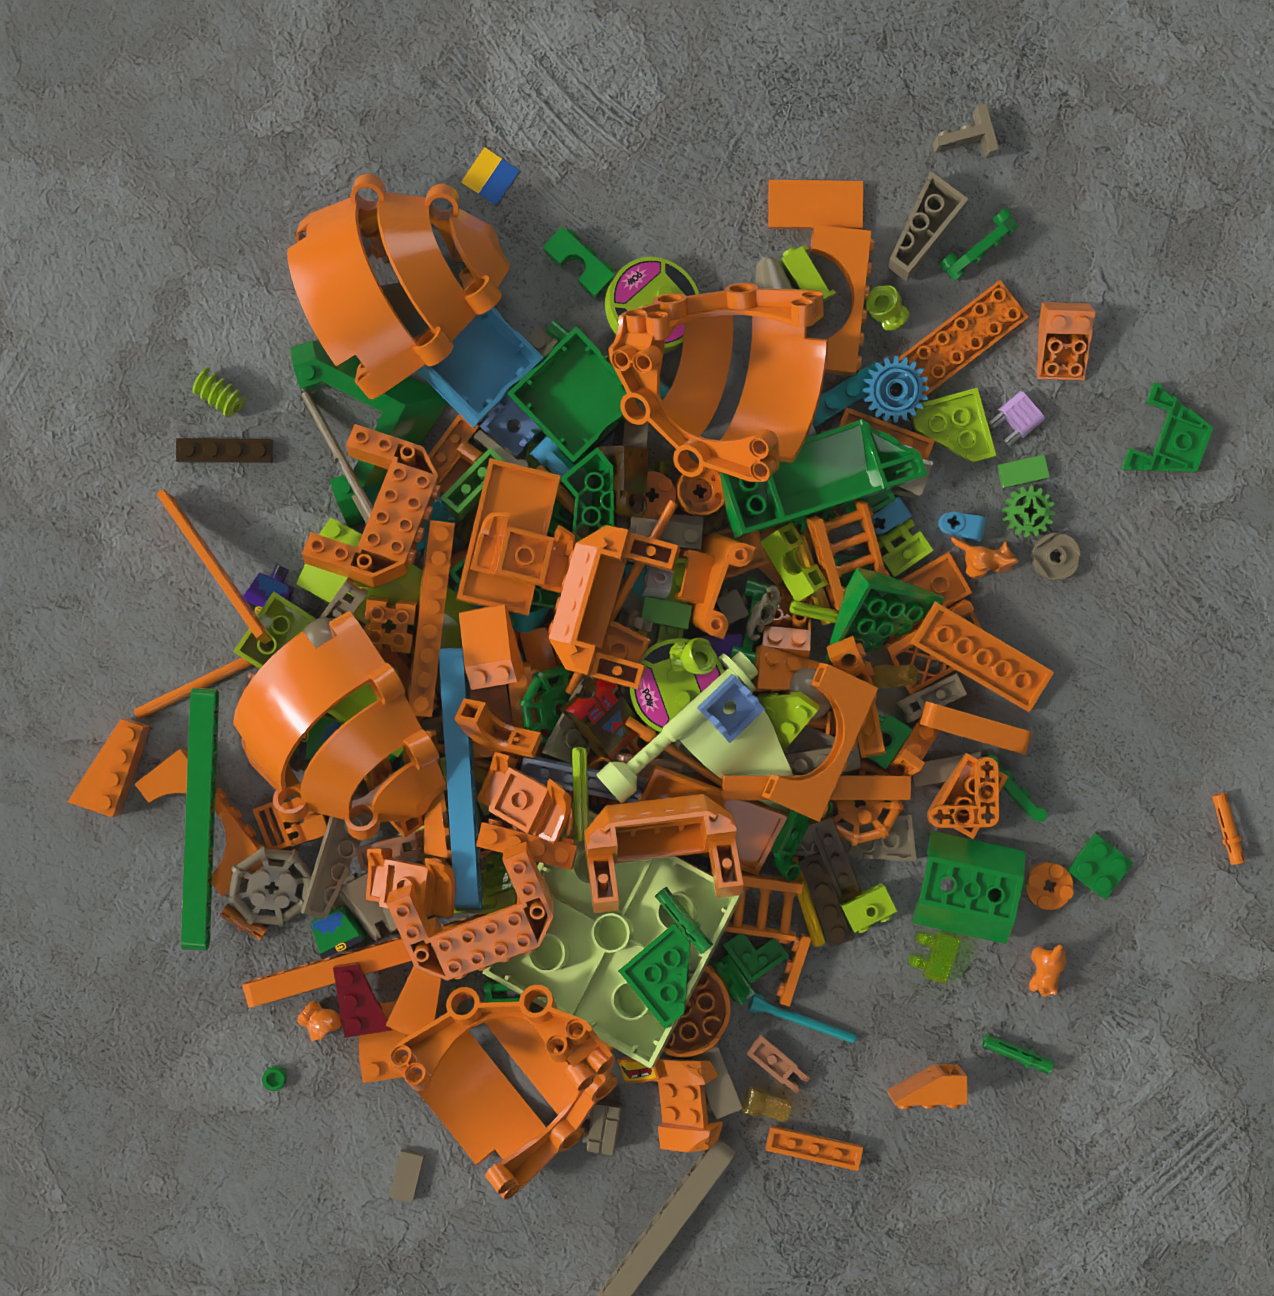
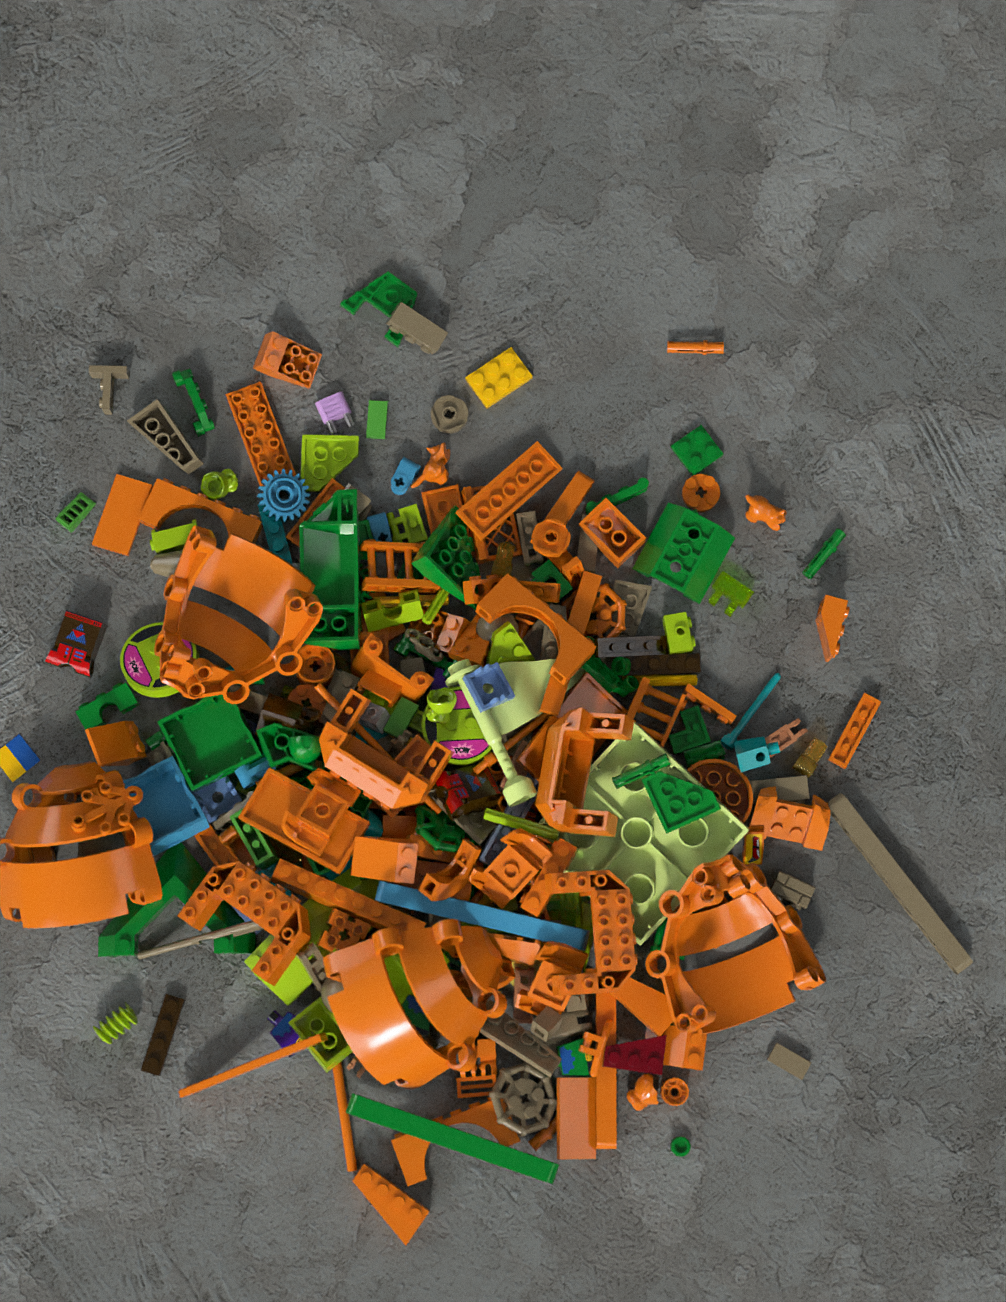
camera: 80 degrees left, 10 degrees down
orange beam [927,757,999,828] -> none
bright green gear [1002,486,1055,538] -> none
none -> piece [45,610,108,678]
none -> bright green slope [55,492,96,533]
none -> orange plant [70,781,143,835]
none -> orange slope [85,721,147,766]
none -> green helmet [289,736,321,763]
none -> dark tan brick [386,302,448,354]
none -> yellow plate [465,347,533,409]
none -> dark tan panel [530,1006,563,1042]
none -> orange plate [532,518,571,557]
none -> orange tile [557,1077,596,1159]
none -> orange piece [579,1019,613,1077]
none -> green tile [611,656,631,676]
none -> orange wheel [660,1078,689,1106]
none -> teal torso [734,737,780,772]

